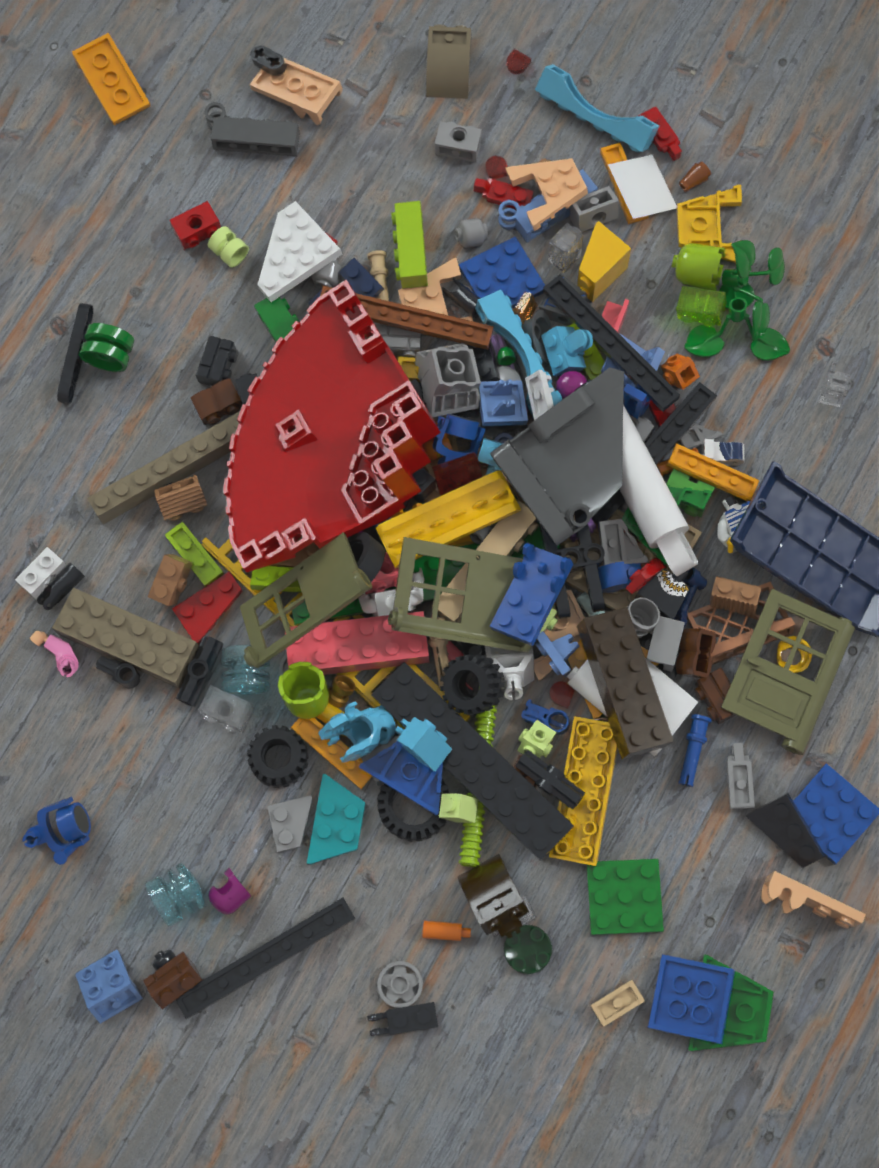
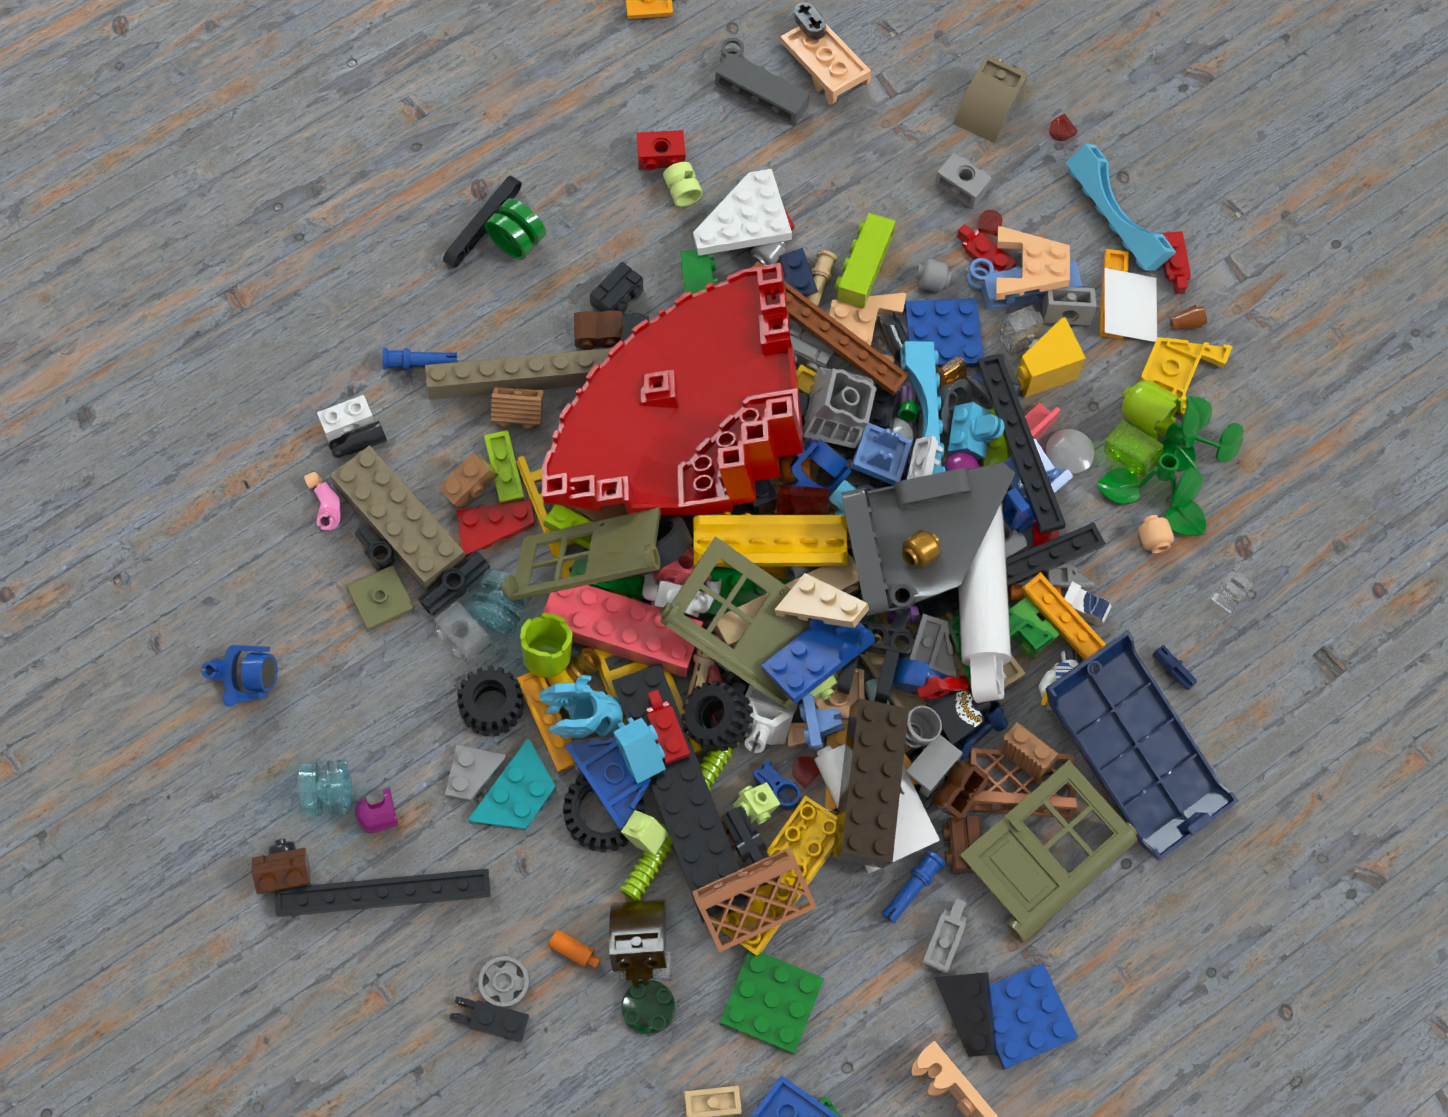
camera: 15 degrees right, 5 degrees down
medium blue bracket [76,950,143,1024] -> none
orange brick [660,353,700,390] -> none
yellow piece [777,636,812,673] -> none
none -> olive plate [347,565,415,632]
none -> blue pin [383,348,457,370]
none -> red hinge [646,689,690,765]
none -> nougat fence [692,847,817,952]
none -> tan wing [775,573,869,628]
none -> pearl gold head [902,530,940,568]
none -> light grey dish [1046,429,1095,475]
none -> light nougat head [1138,515,1174,554]
none -> dark blue axle [1152,645,1197,690]

